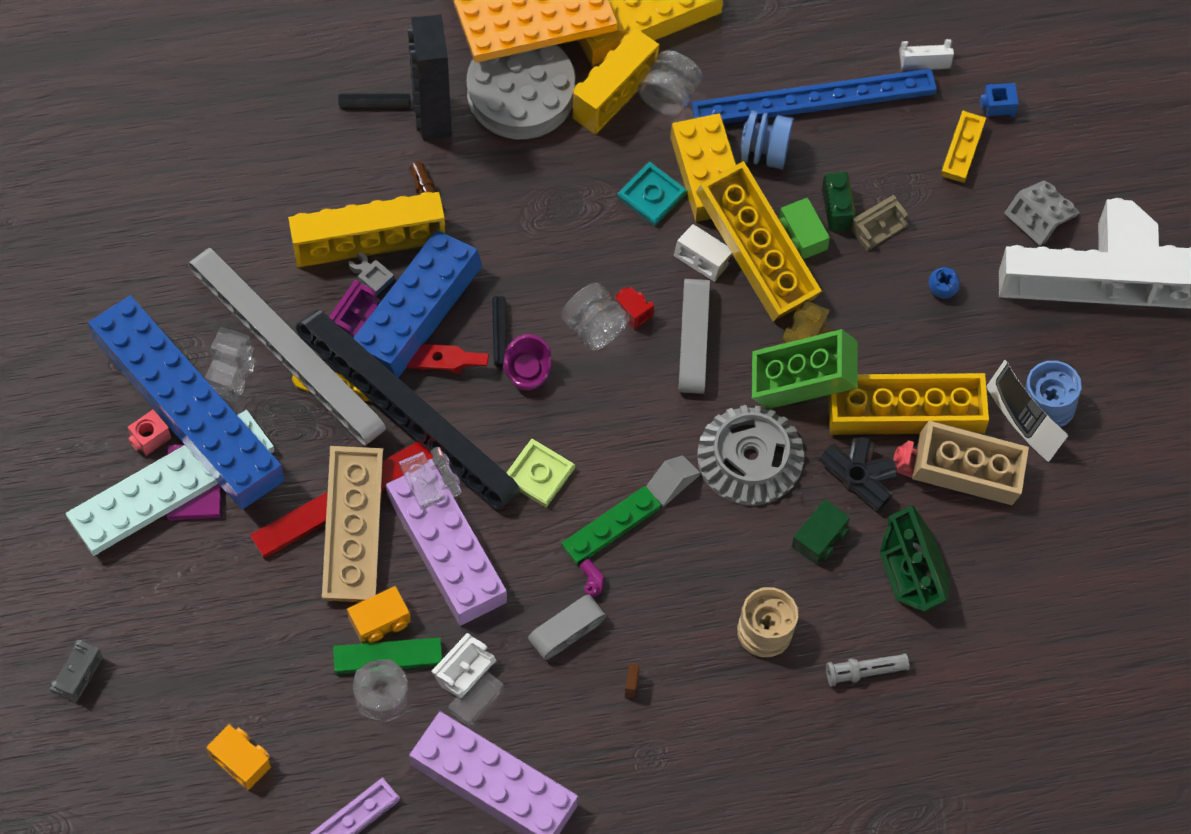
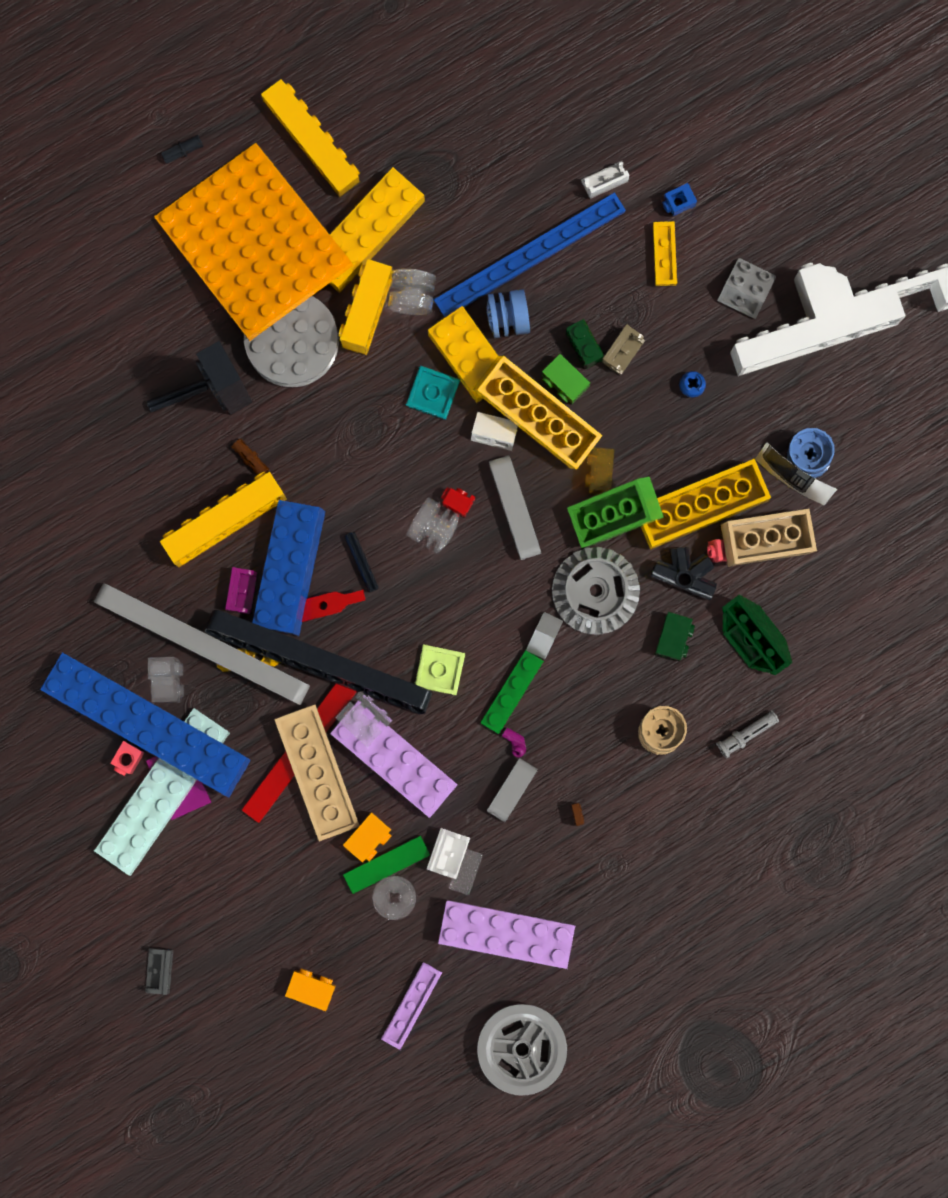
camera: 20 degrees left, 20 degrees up
light grey plate [349,252,394,296] -> none
magenta piece [503,334,551,391] -> none

